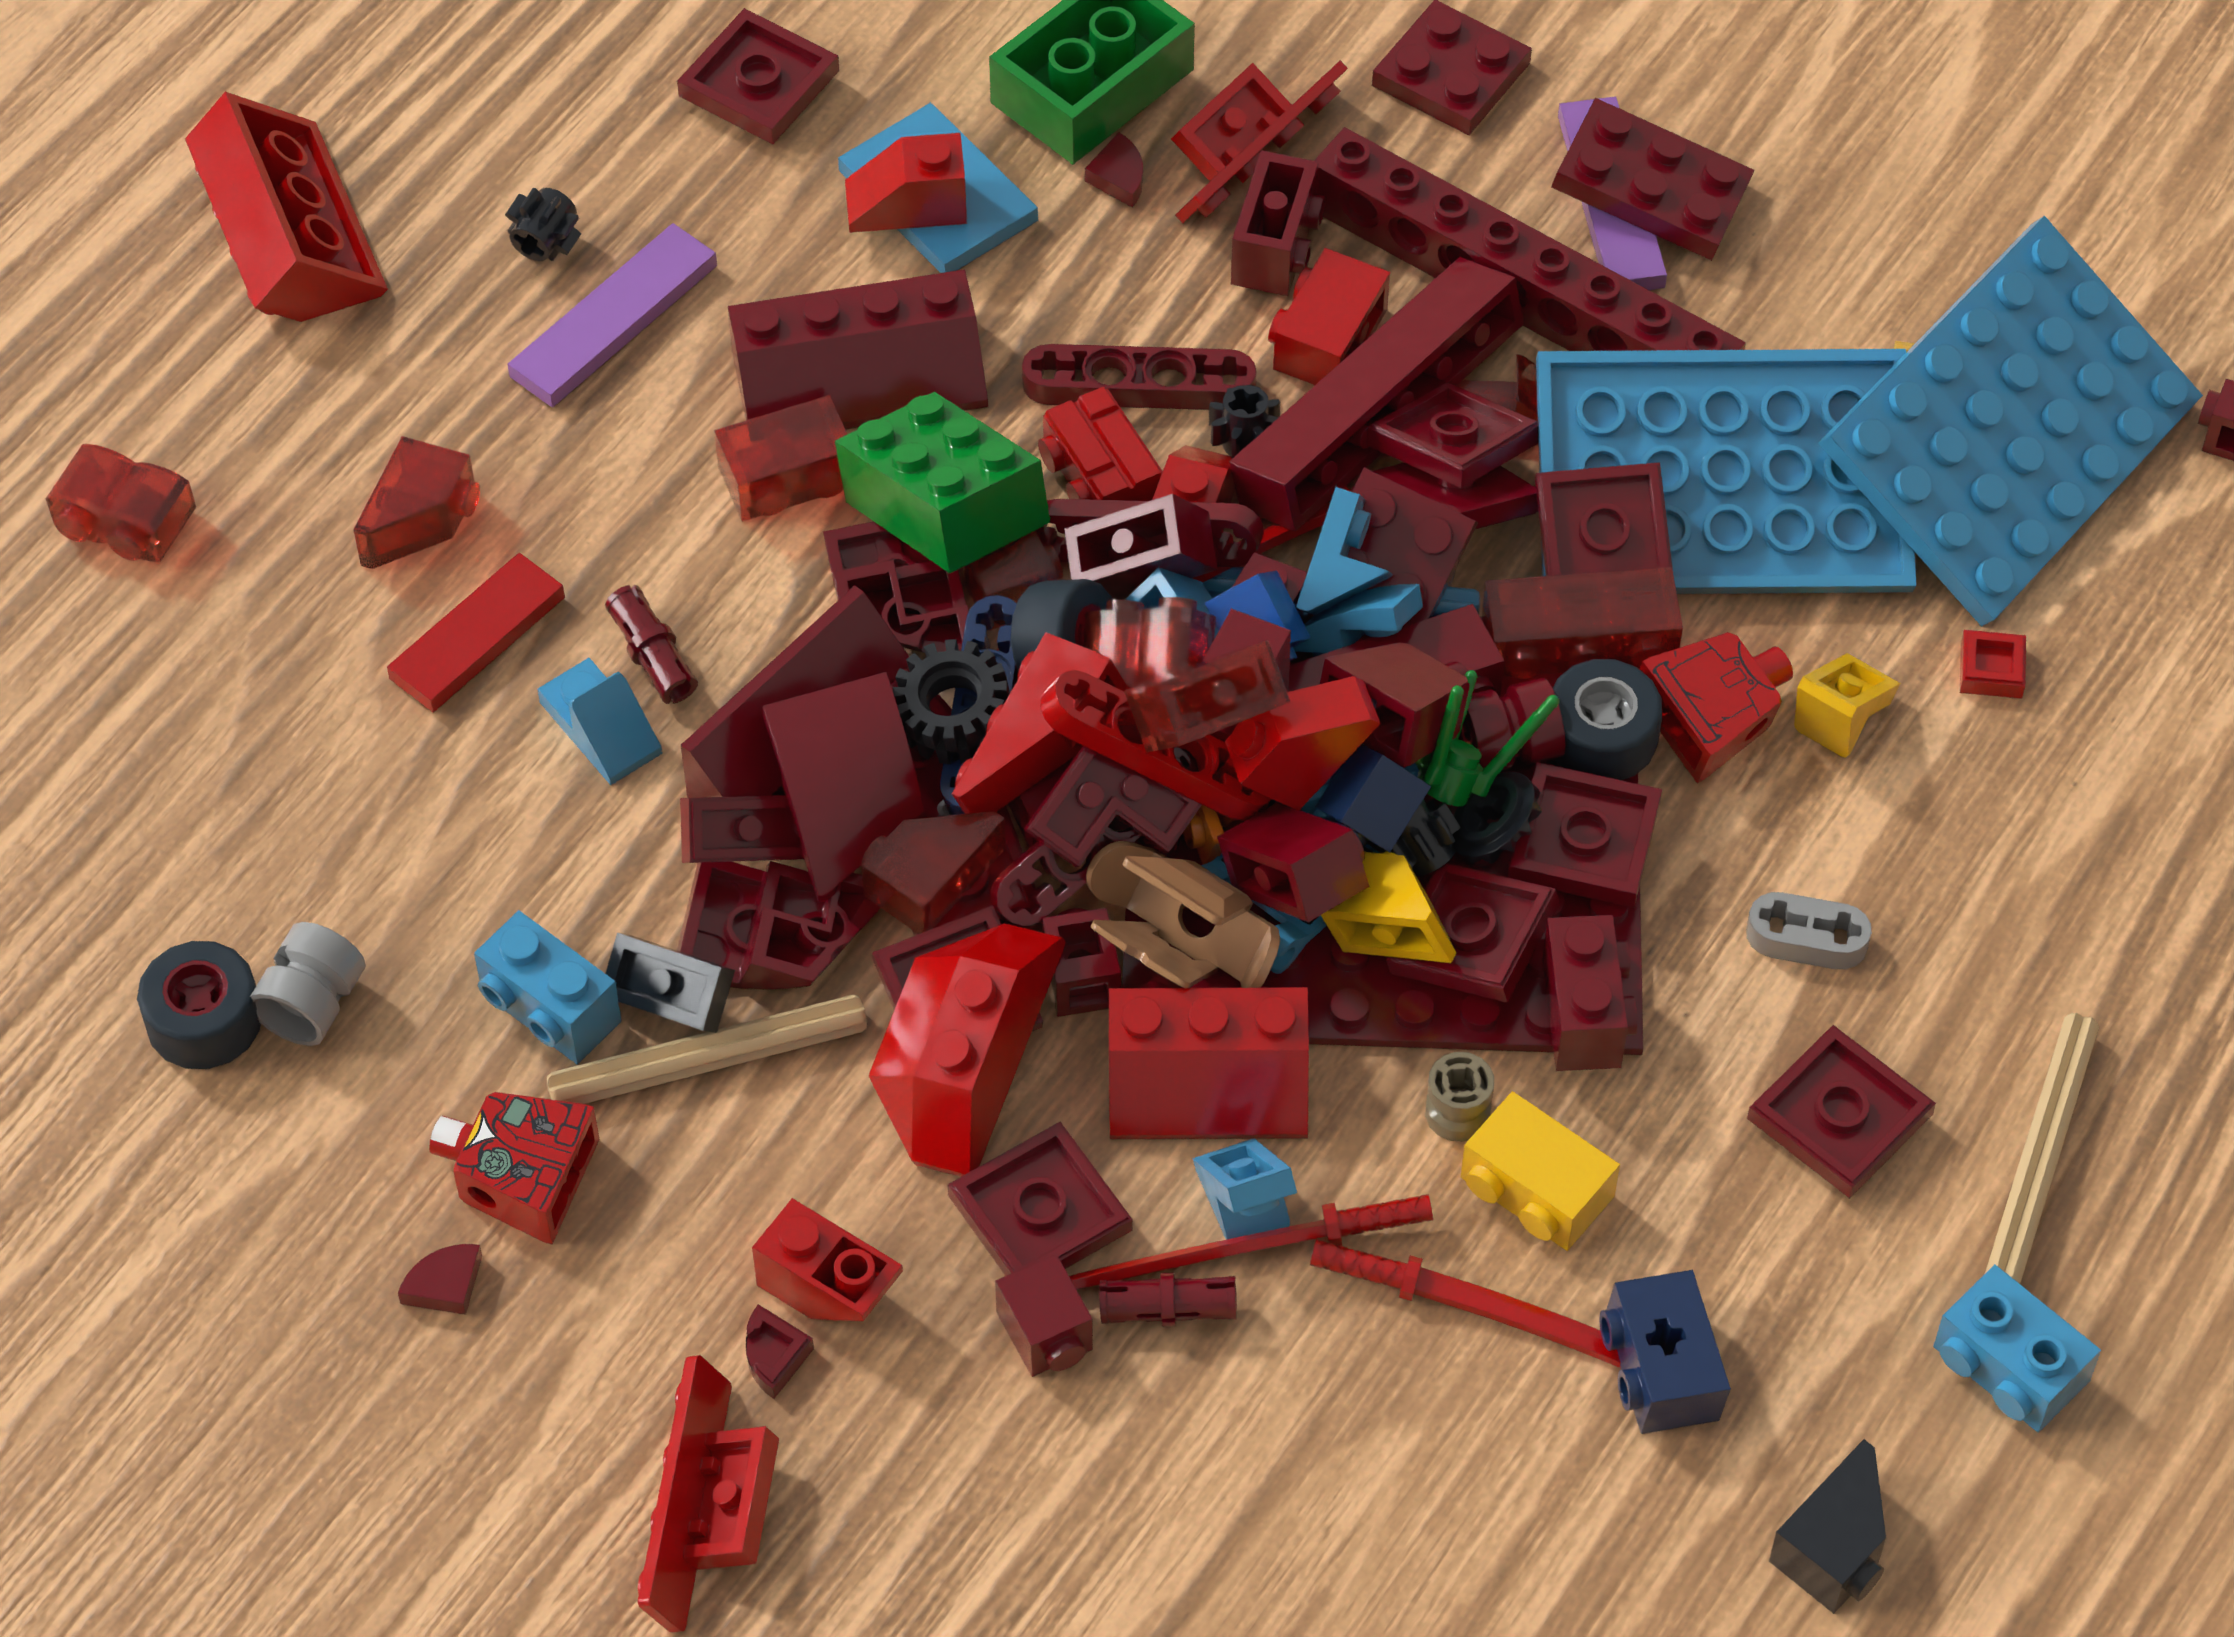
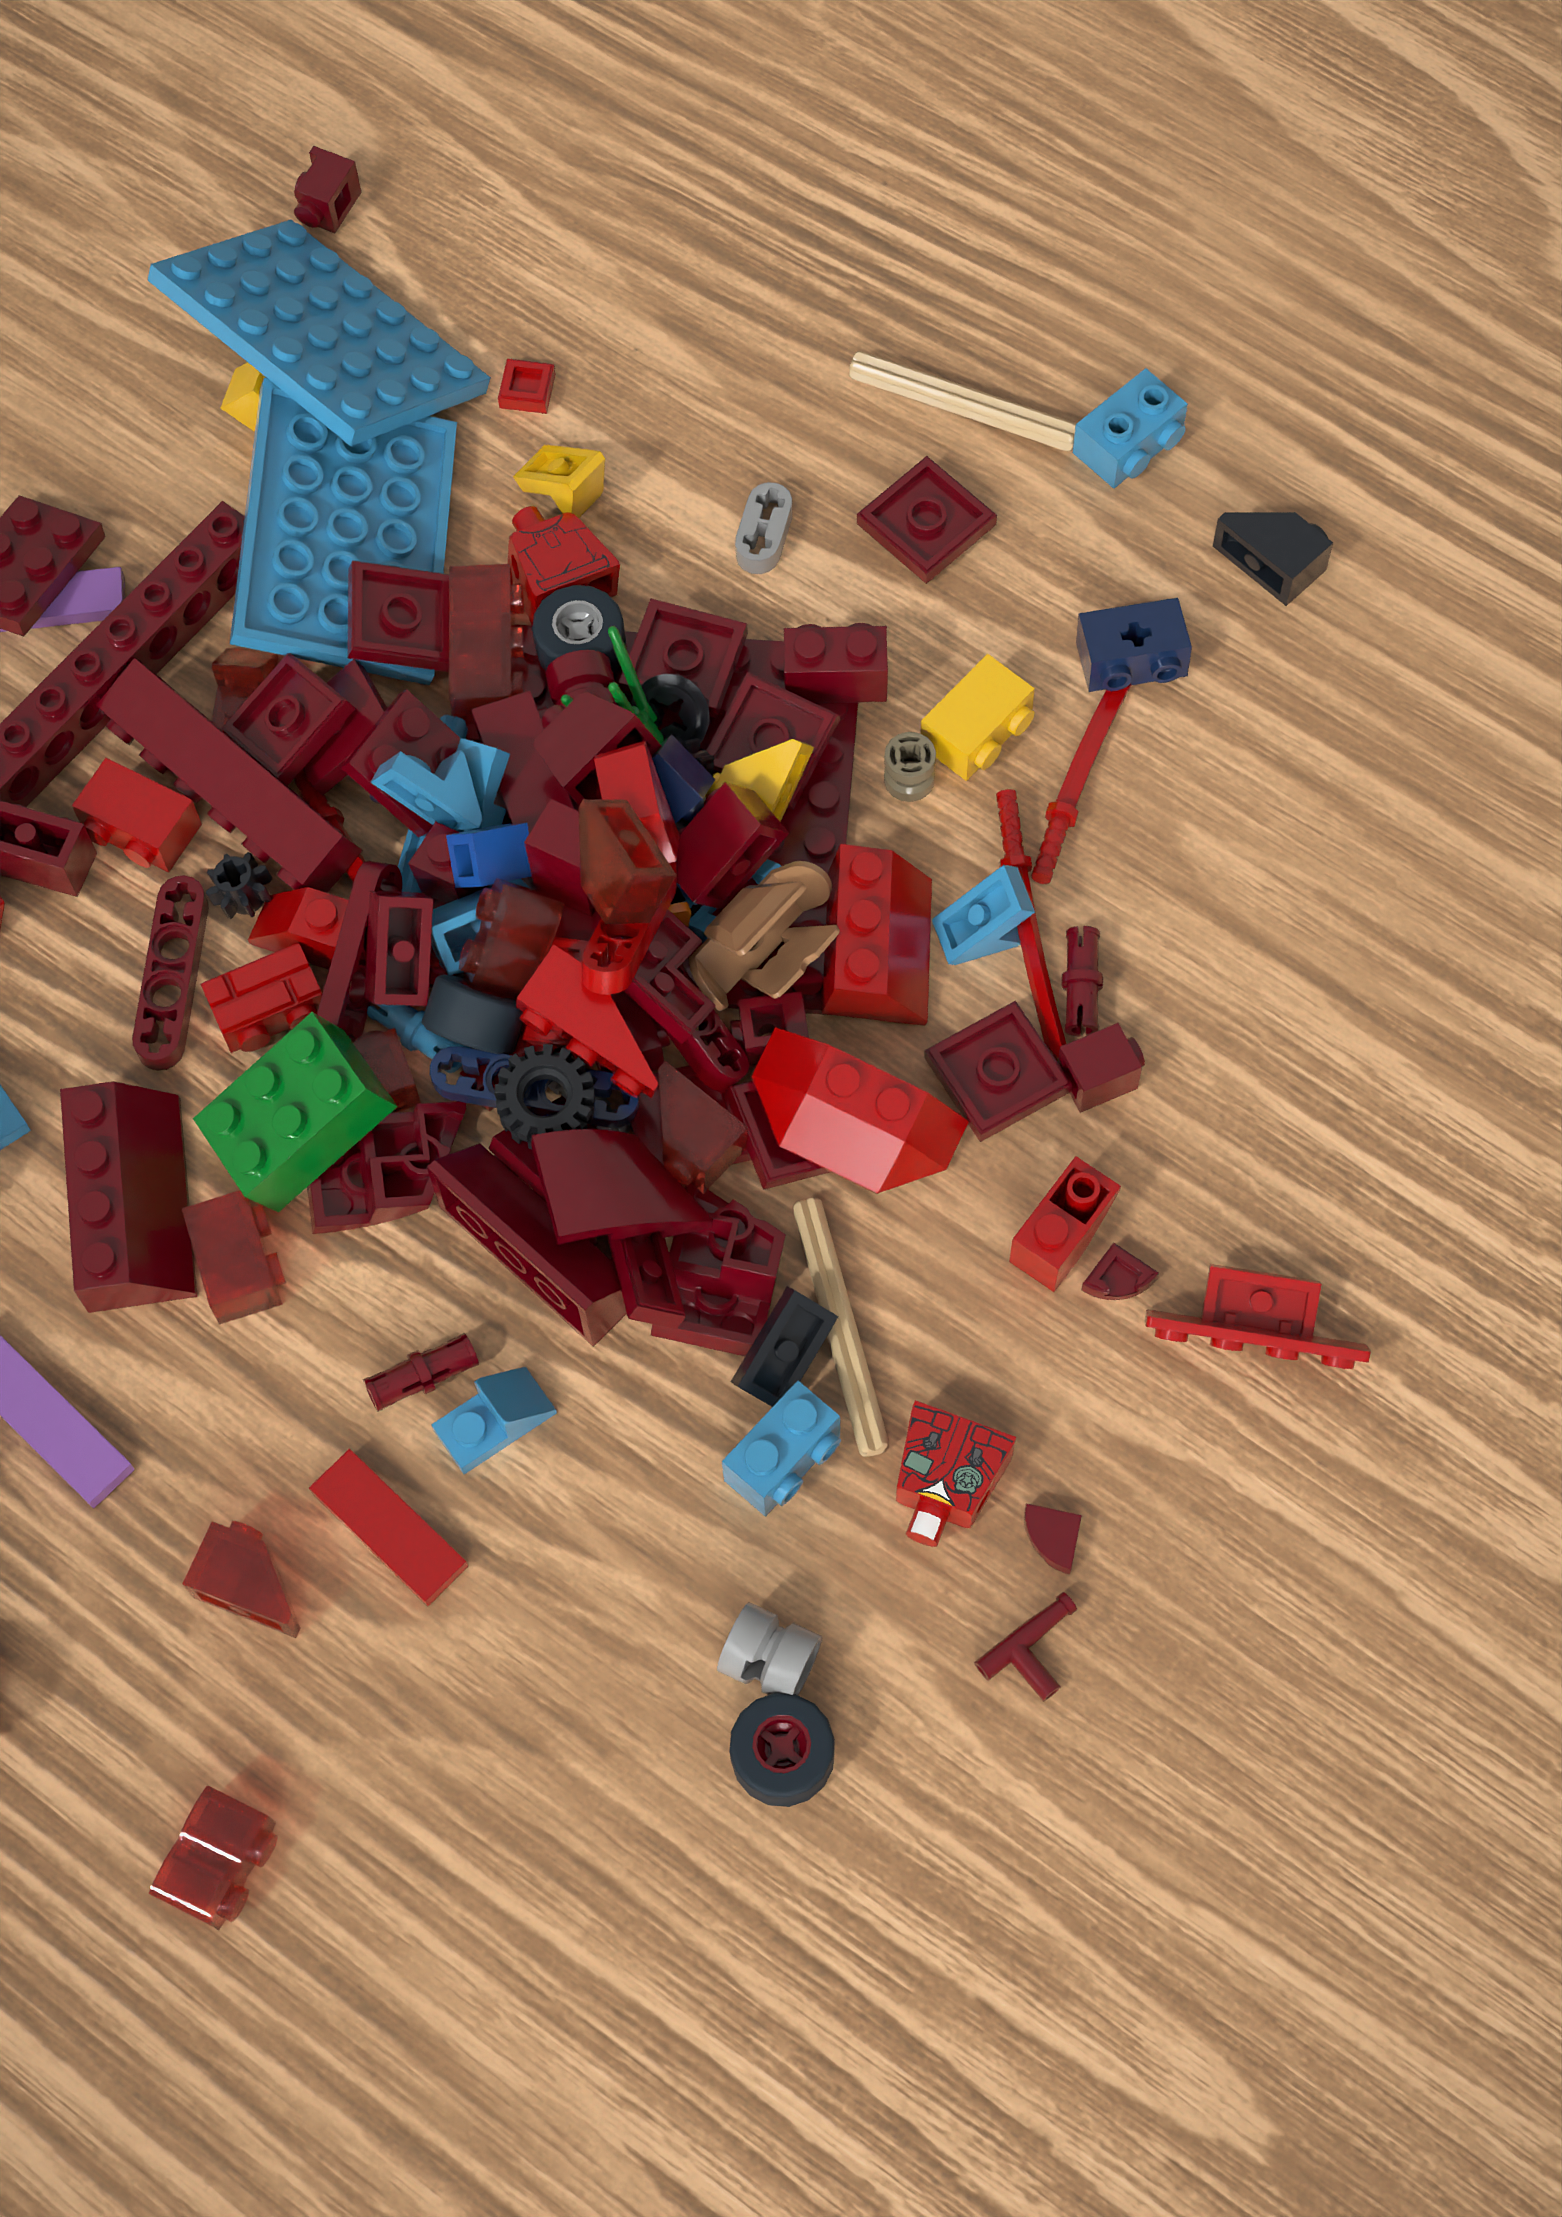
camera: 85 degrees left, 10 degrees up
none -> dark red piece [974,1592,1077,1702]

